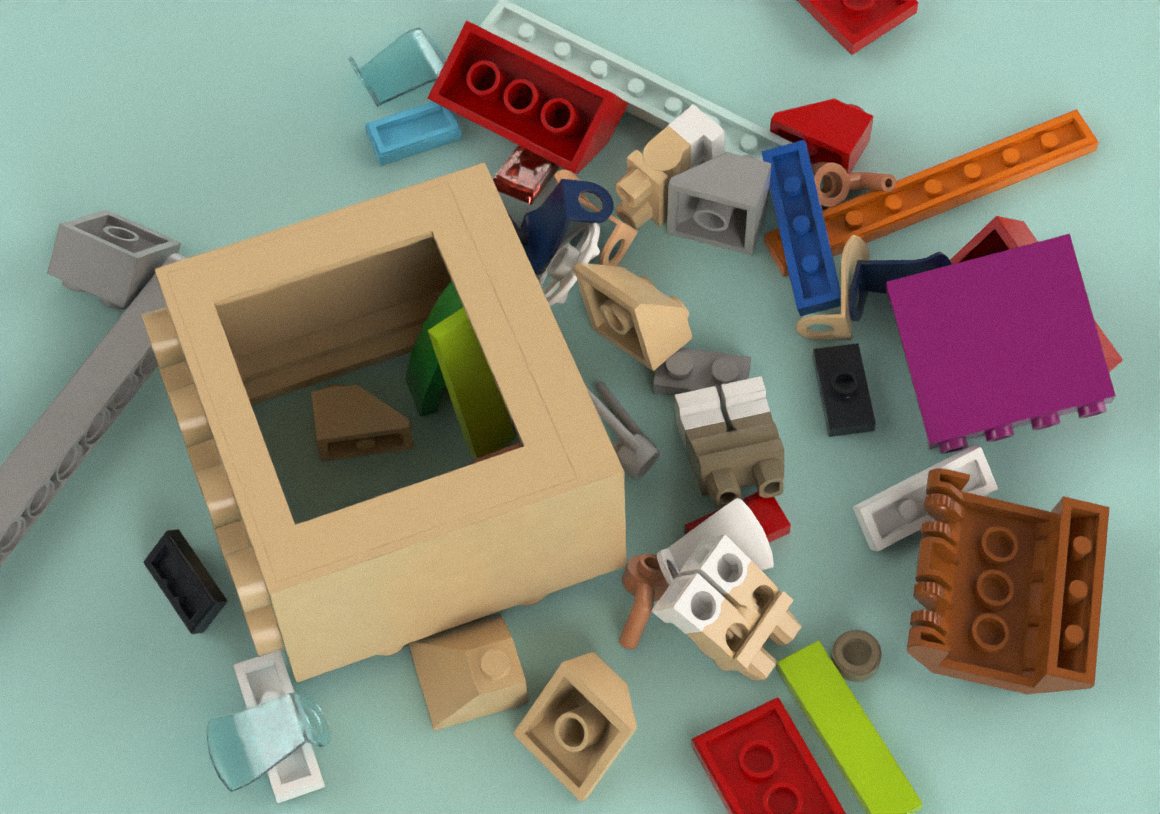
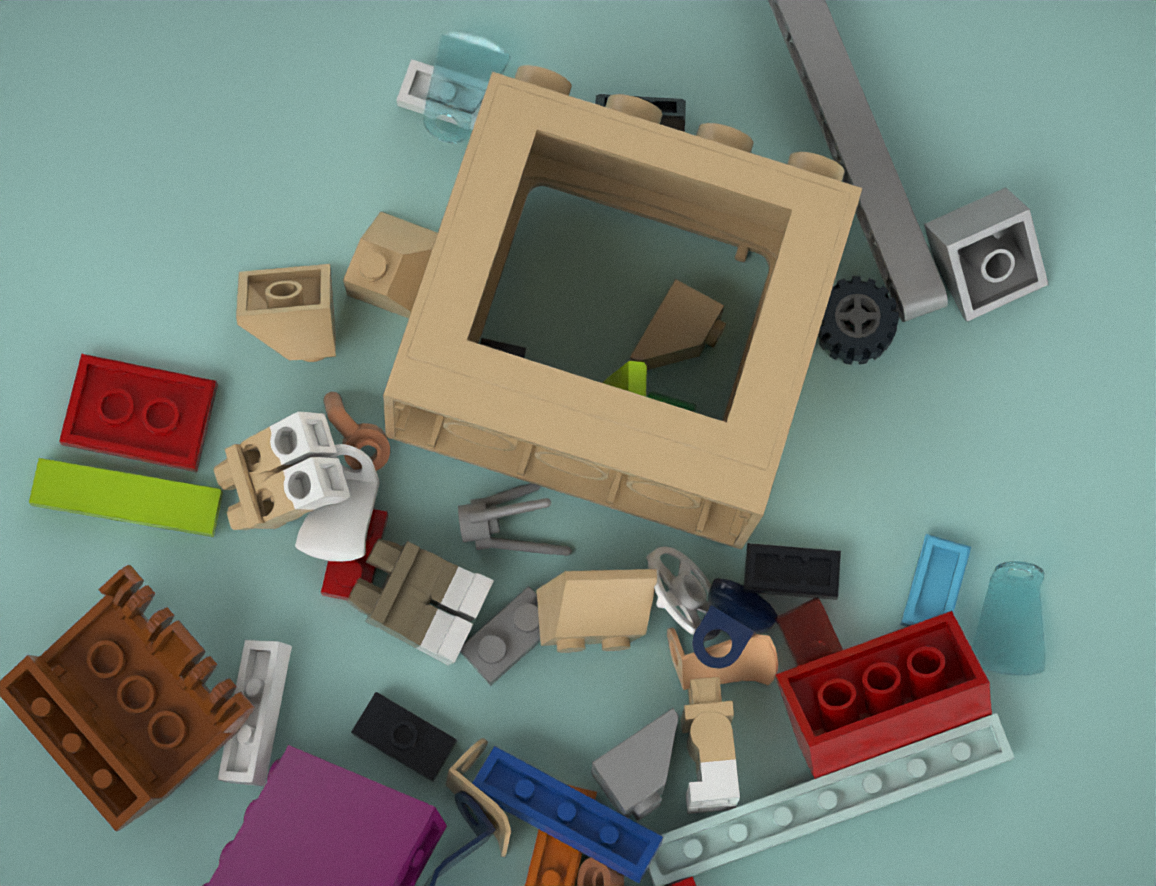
camera: 125 degrees right, 15 degrees up
dark tan tile [831,630,882,682] -> none

